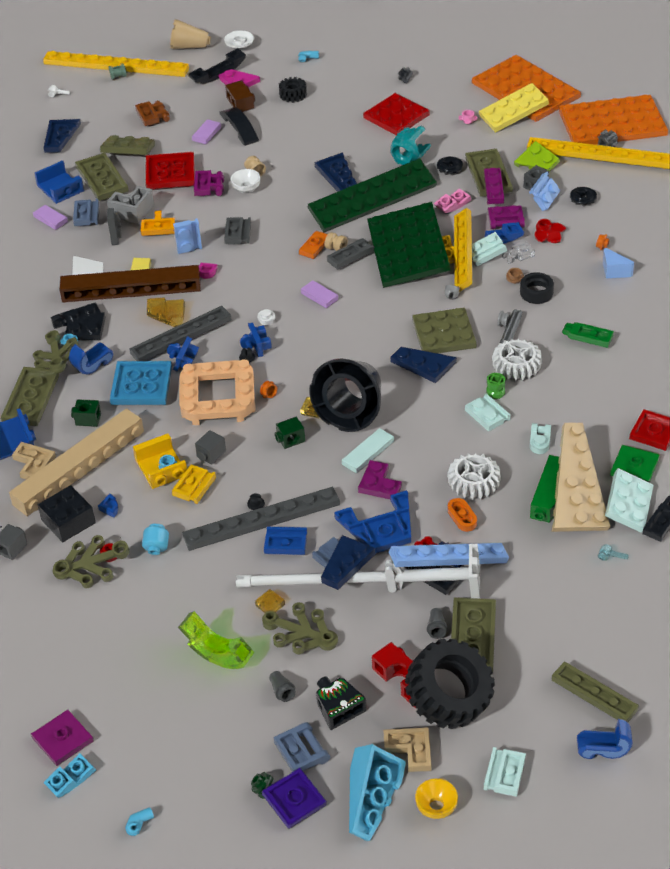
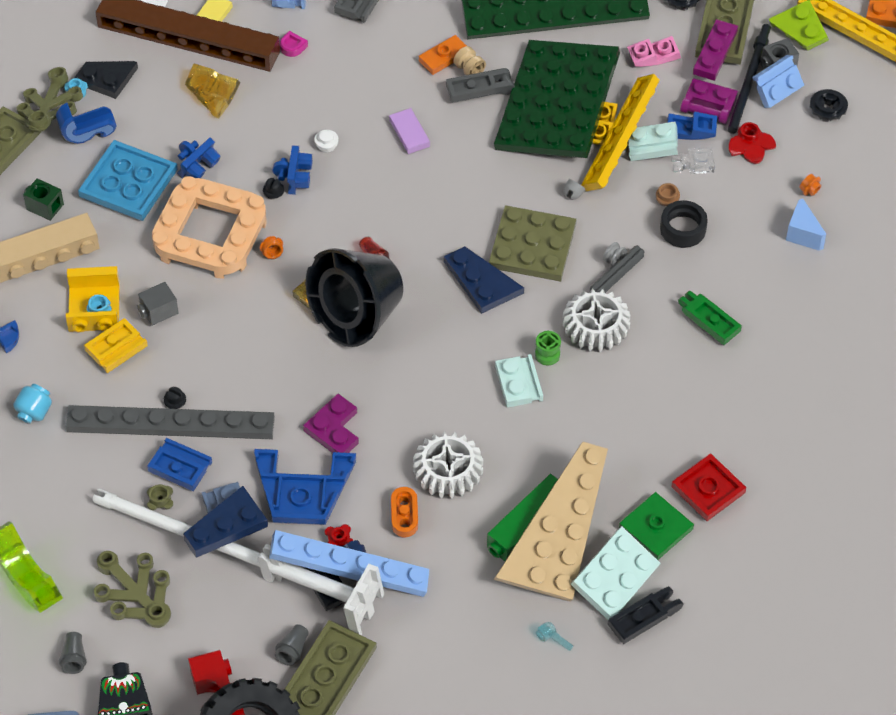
camera: 20 degrees right, 10 degrees up
black hinge [51,302,101,329] -> none
dark grey plate [129,306,232,361] -> none
clear yellow plate [255,589,285,613] -> none
dark green brick [274,416,306,449] -> none
light aqua tile [342,428,394,473] -> none
light aqua plate [530,423,551,454] -> none
none -> olive plate [147,484,173,510]
none -> black bar [728,24,771,134]

